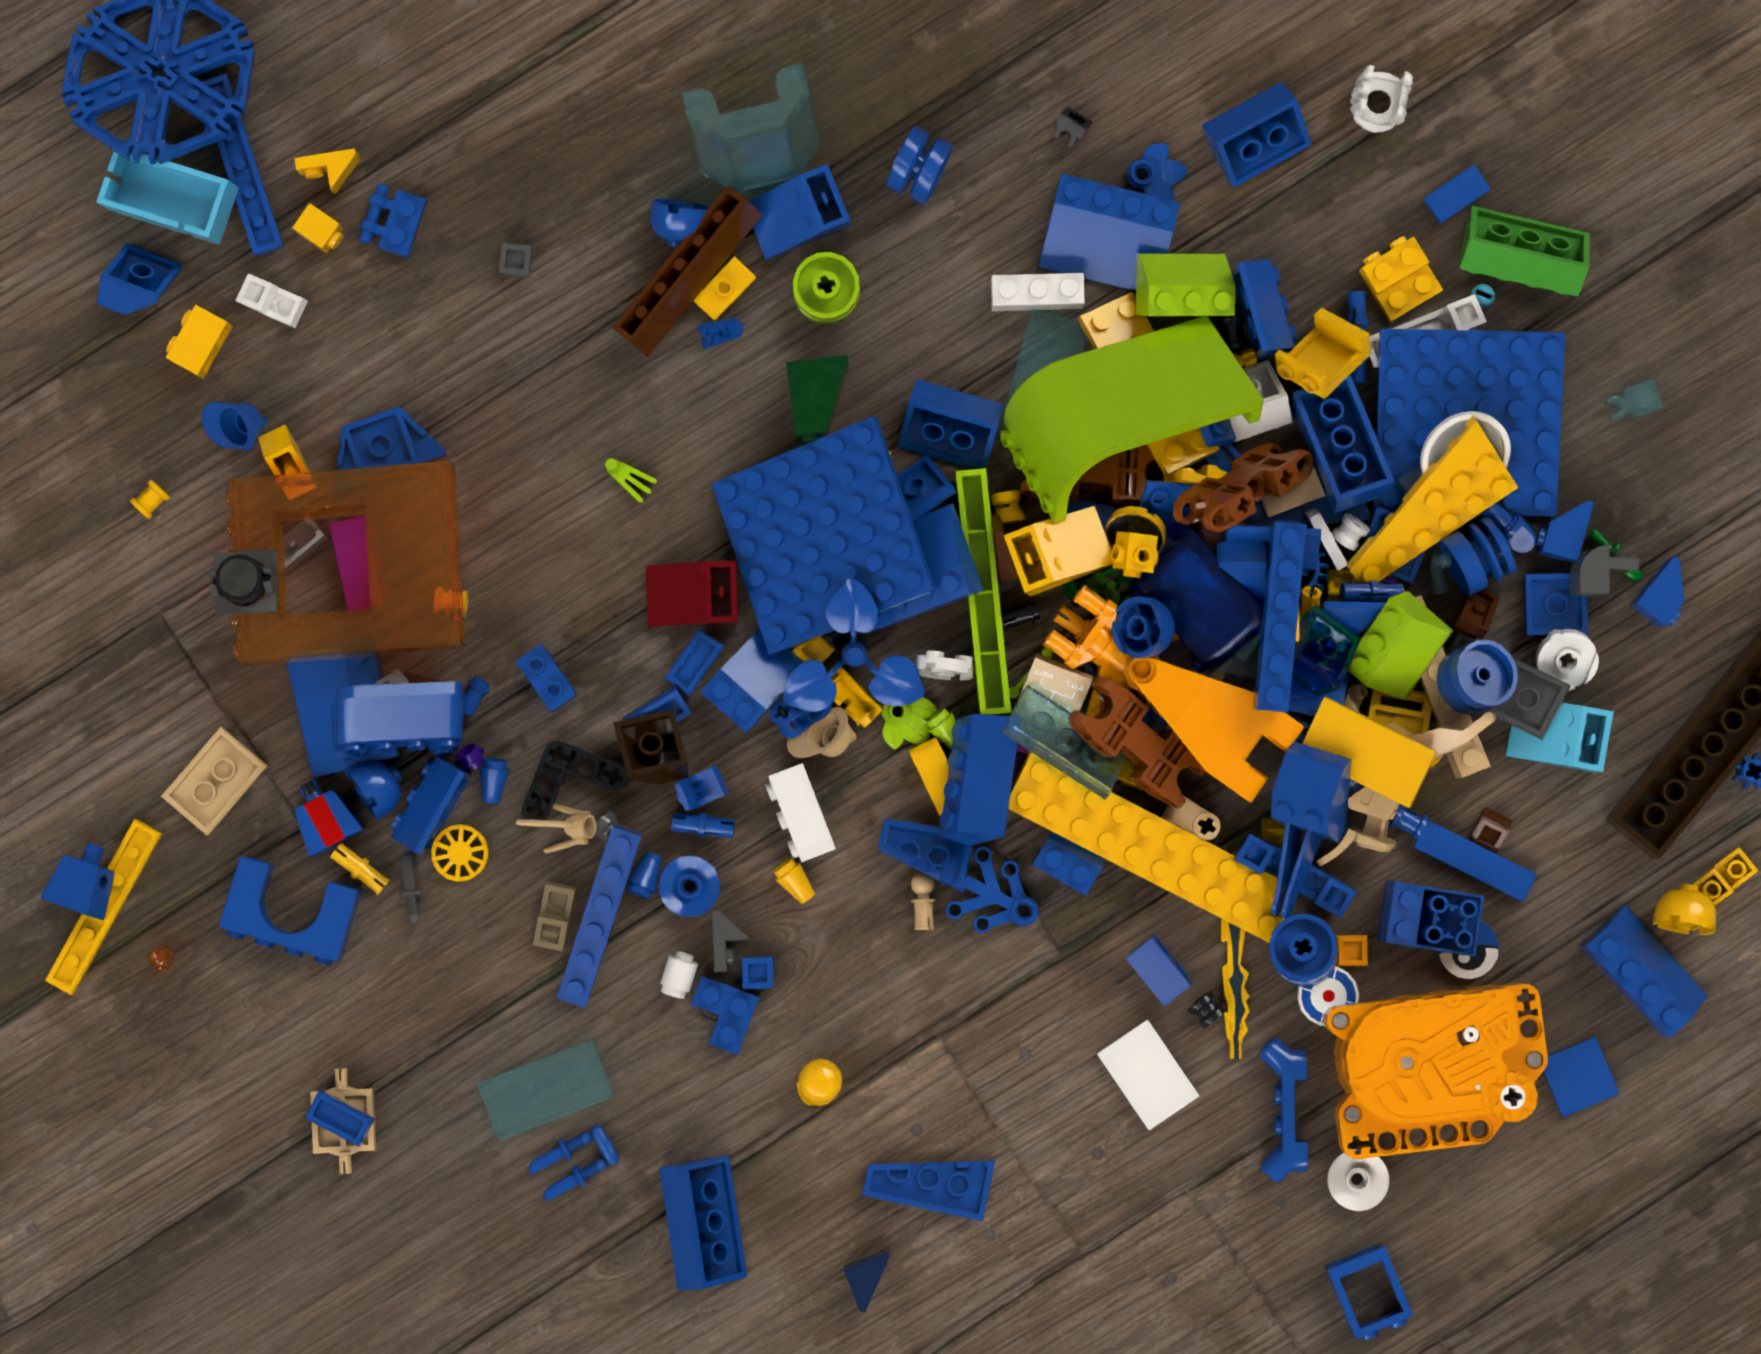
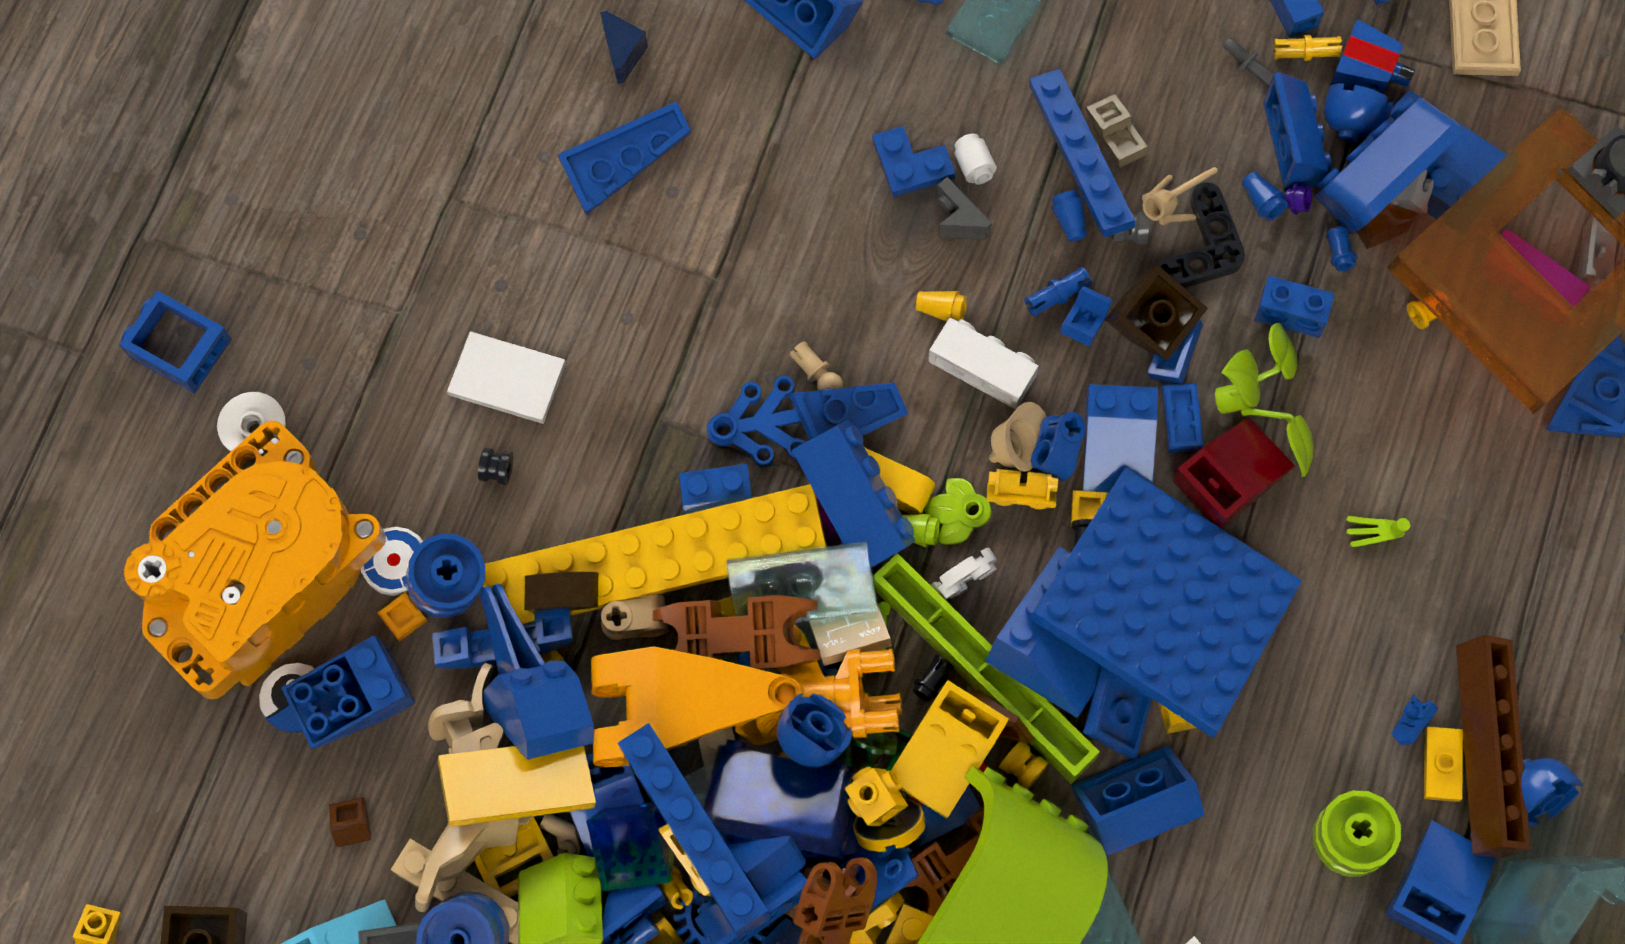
camera: 145 degrees right, 15 degrees down
yellow wheel [431,824,489,882] -> none
blue dish [659,856,720,917] -> none
blue plate [742,957,774,989] -> none
blue plant [783,577,925,712] -> none
dark green slope [786,355,849,445] -> none
yellow helmet [797,1058,843,1106] -> none
blue hinge [1126,933,1193,1006] -> none
yellow sword [1221,919,1250,1059] -> none
blue plate [1260,1038,1308,1183] -> none
blue bush [1389,804,1429,840] -> none
blue tile [1413,820,1537,902] -> none
blue tile [1543,1036,1620,1117] -> none
blue slope [1579,904,1708,1038] -> none
yellow cylinder [1653,884,1717,935] -> none
none -> dark brown slope [524,572,599,612]
none -> lime plant [1215,323,1314,477]

